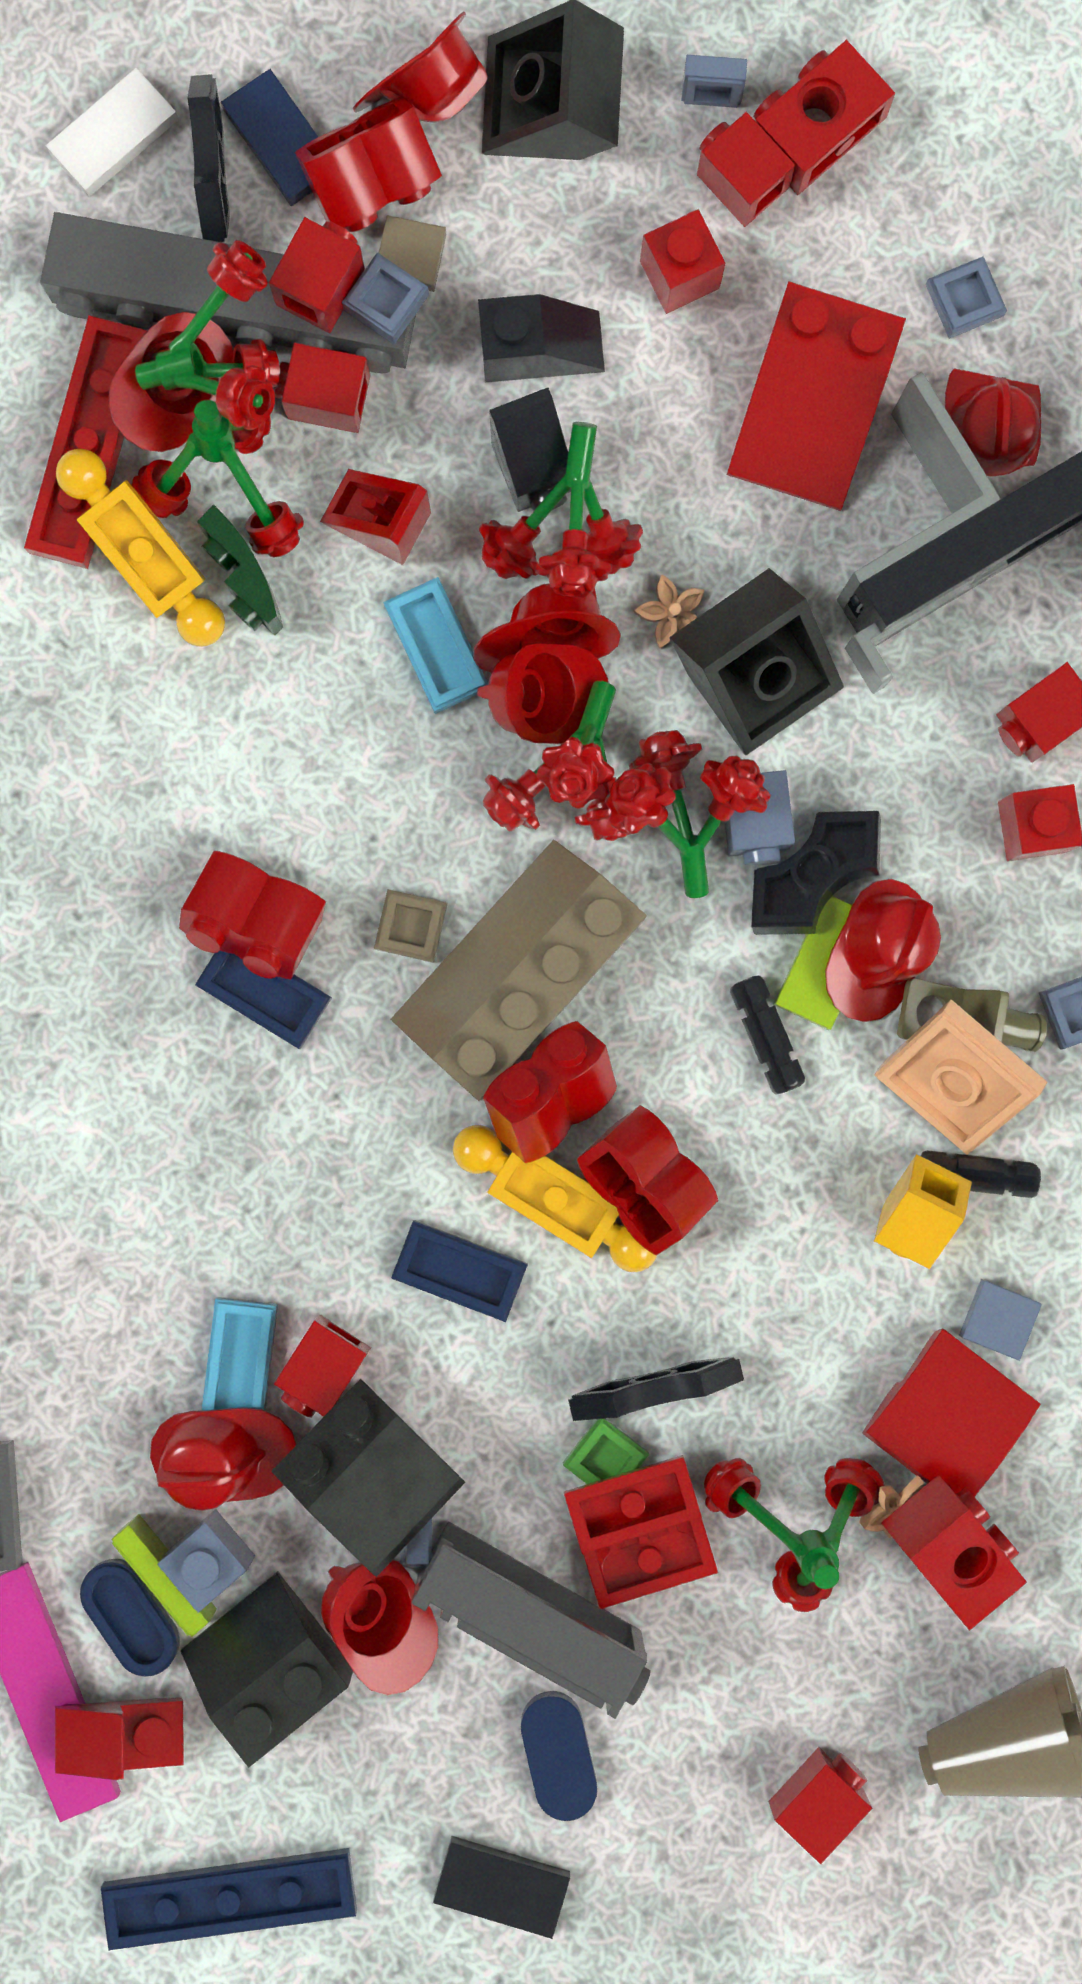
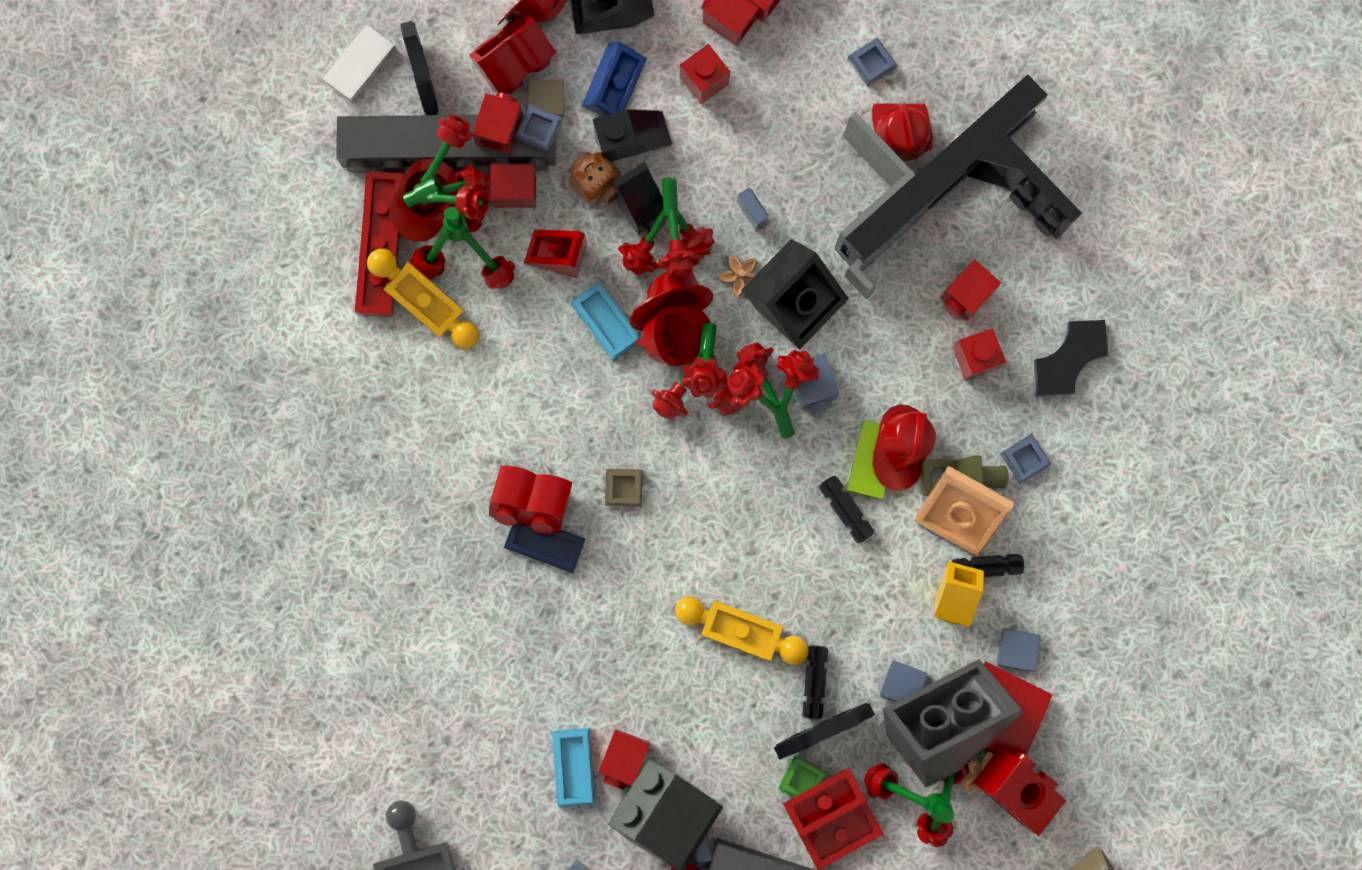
camera: 10 degrees left, 5 degrees down
red piece [150,1407,297,1511] -> none
dark green slope [197,504,283,635] -> none
dark blue tile [221,69,318,206] -> none
dark tan slope [390,839,647,1101] -> none
dark blue tile [391,1220,528,1322] -> none
red brick [483,1021,617,1163] -> none
red brick [577,1105,718,1255] -> none
red slope [726,281,906,511] -> none
black tile [751,811,881,935] -> none
none -> medium nougat head [569,151,622,206]
none -> blue slope [581,41,647,116]
none -> sand blue tile [737,188,769,232]
none -> black axle [802,645,829,719]
none -> sand blue tile [879,660,928,701]
none -> dark grey slope [883,659,1022,788]

